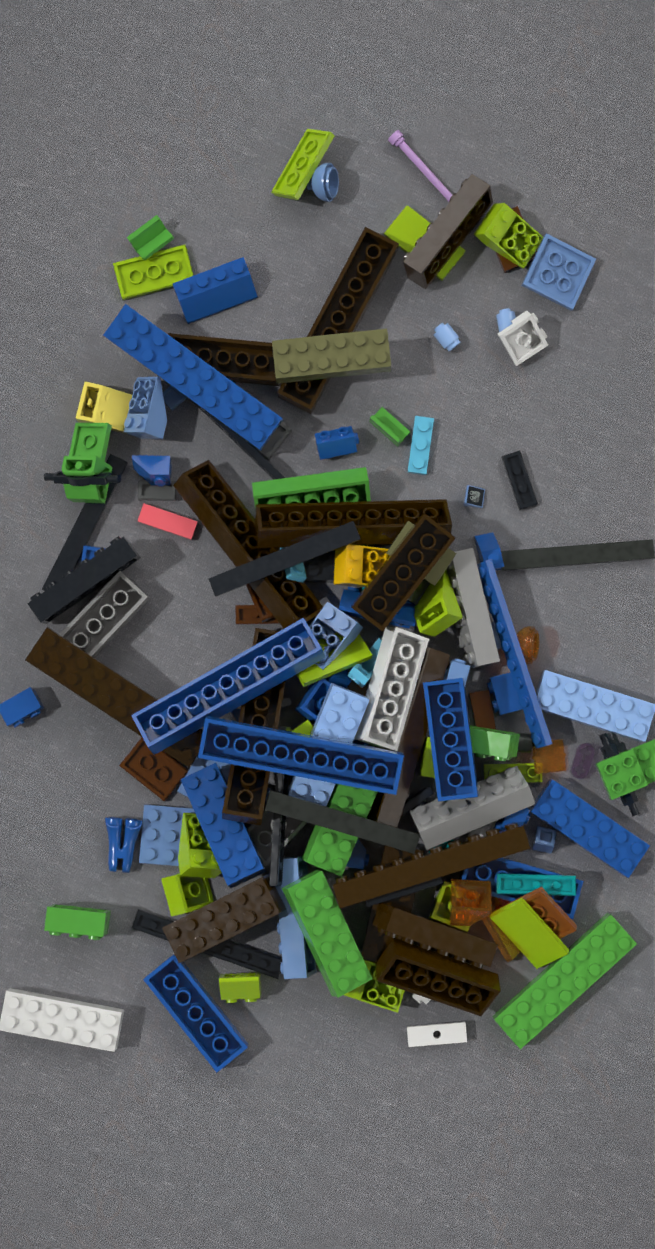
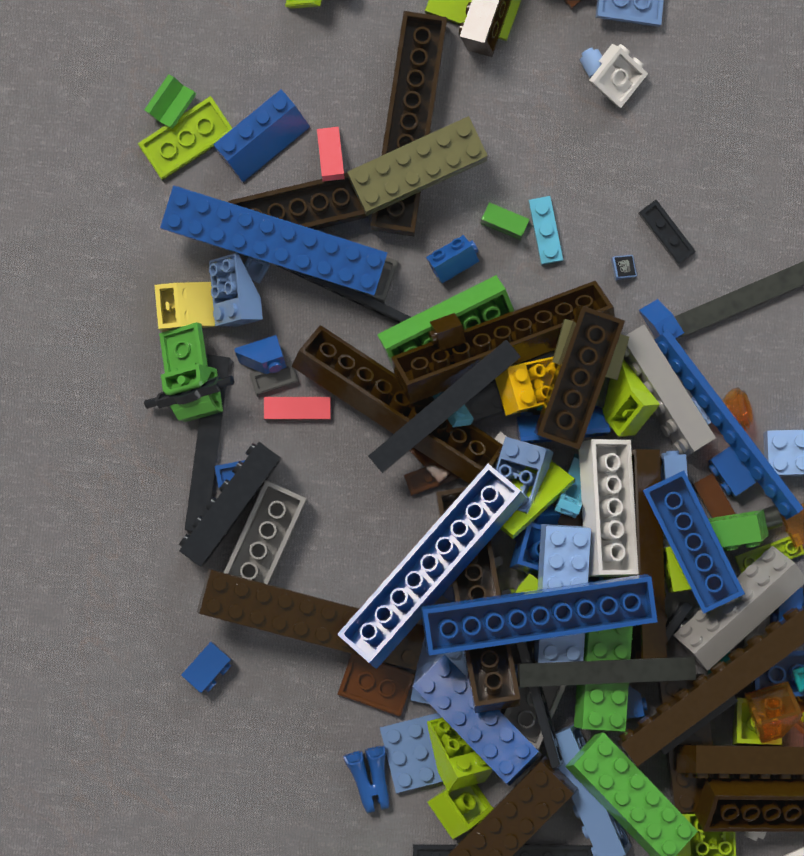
camera: 20 degrees left, 0 degrees up
light blue brick [434,323,460,351] -> none
none -> coral tile [317,127,345,181]
none -> dark brown brick [429,313,466,351]

